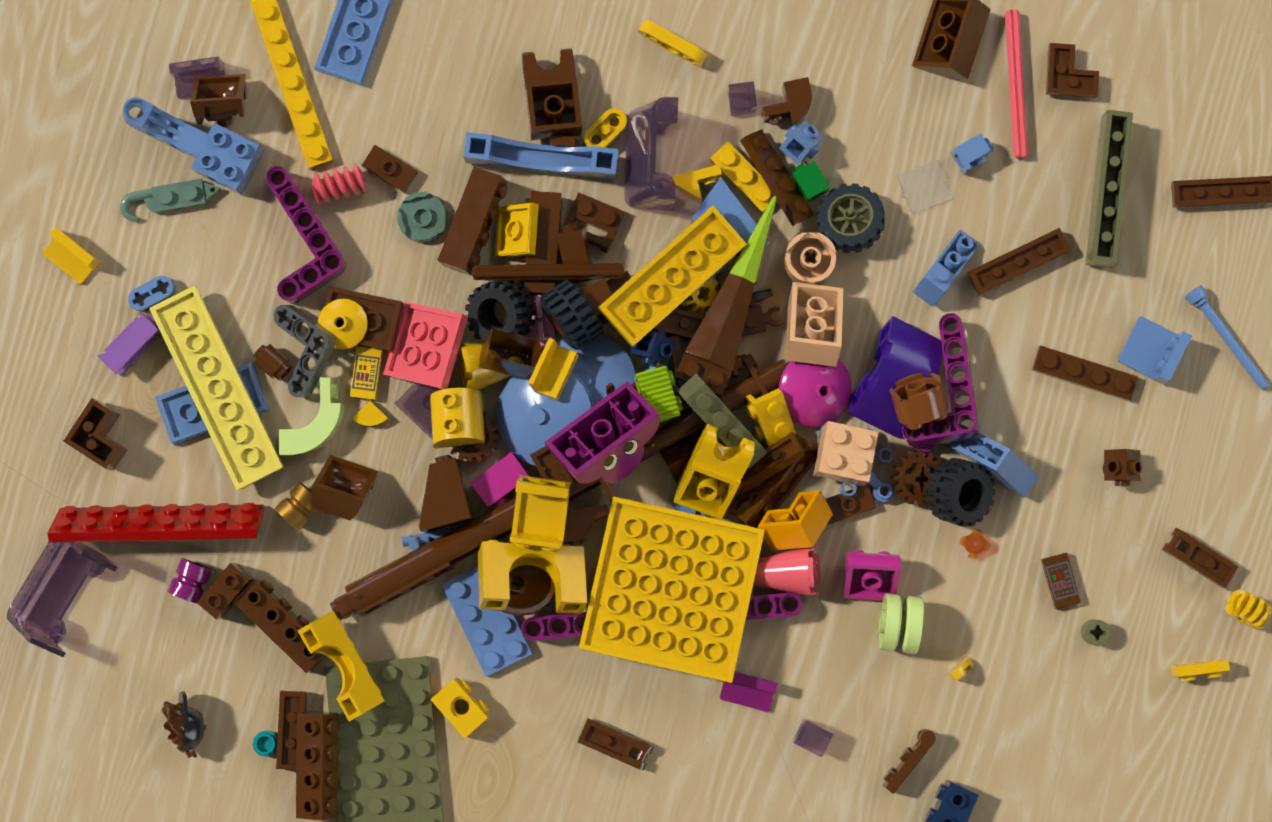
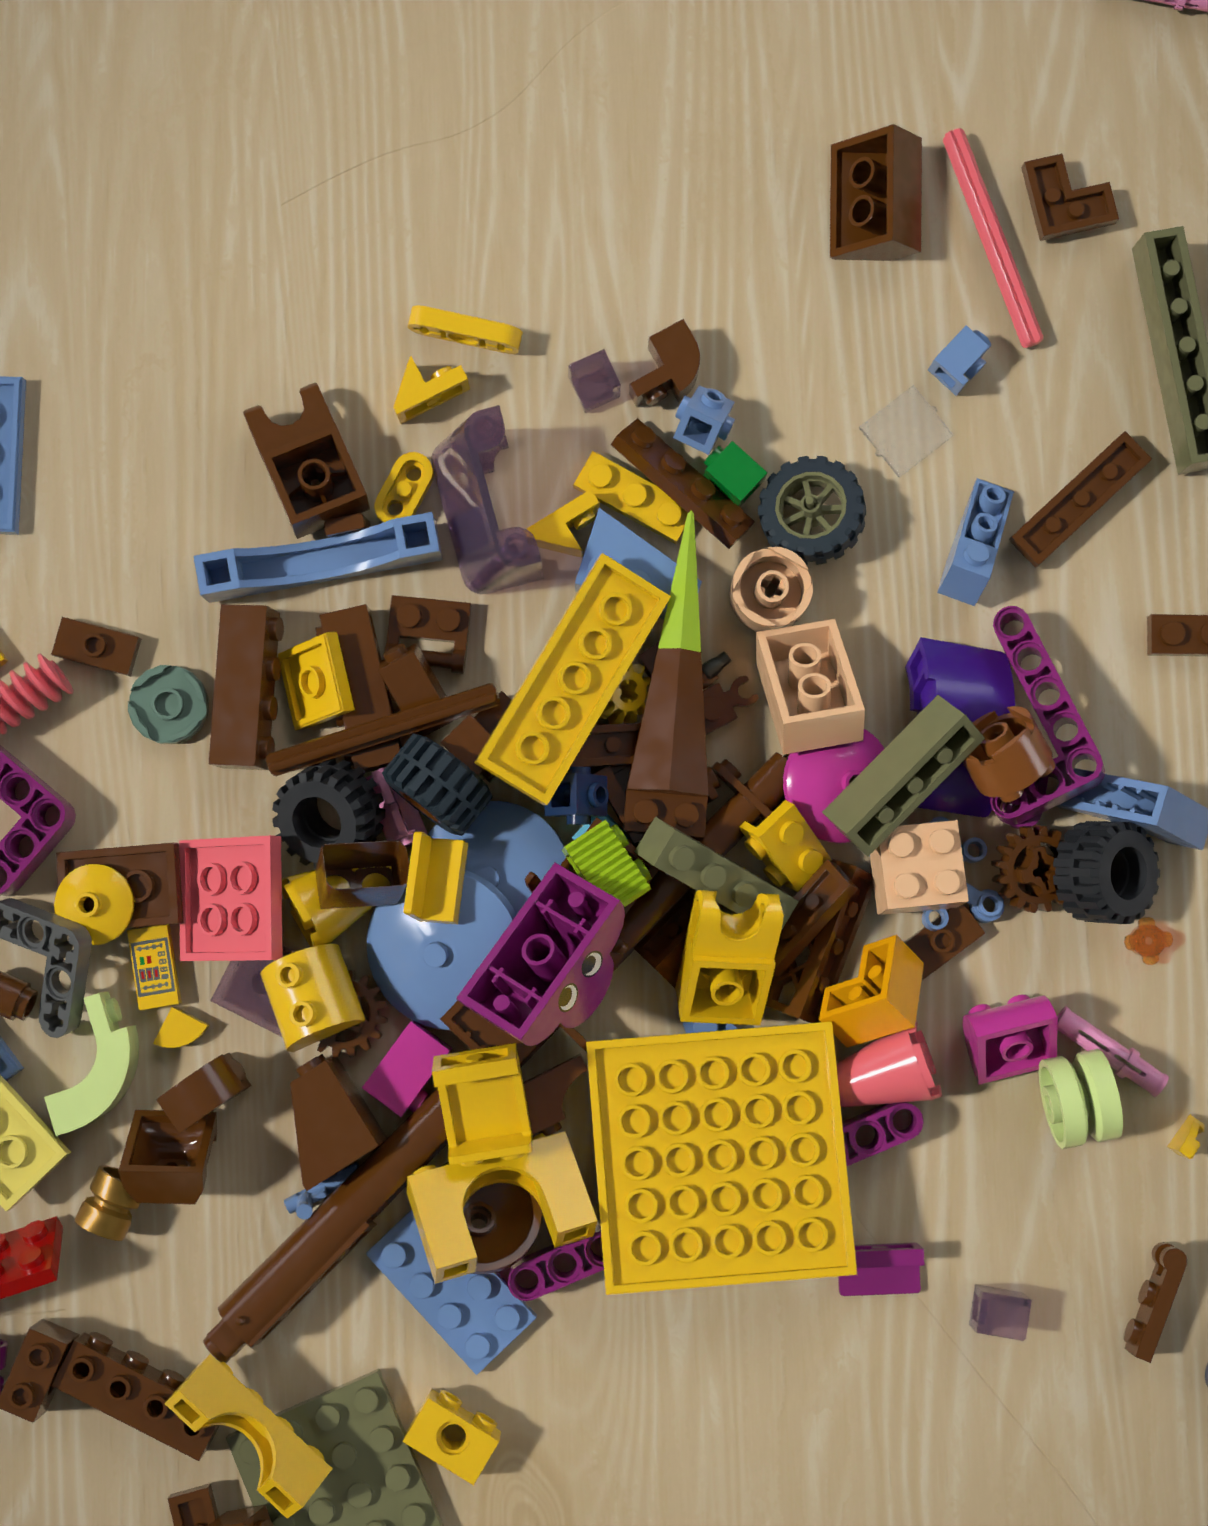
camera: 25 degrees left, 0 degrees up
reddish brown plate [578,718,654,771] -> none
none -> reddish brown brick [156,1053,252,1134]
none -> yellow slope [393,356,470,424]
none -> olive brick [822,695,985,857]
none -> bright pink pin [1057,1006,1169,1097]

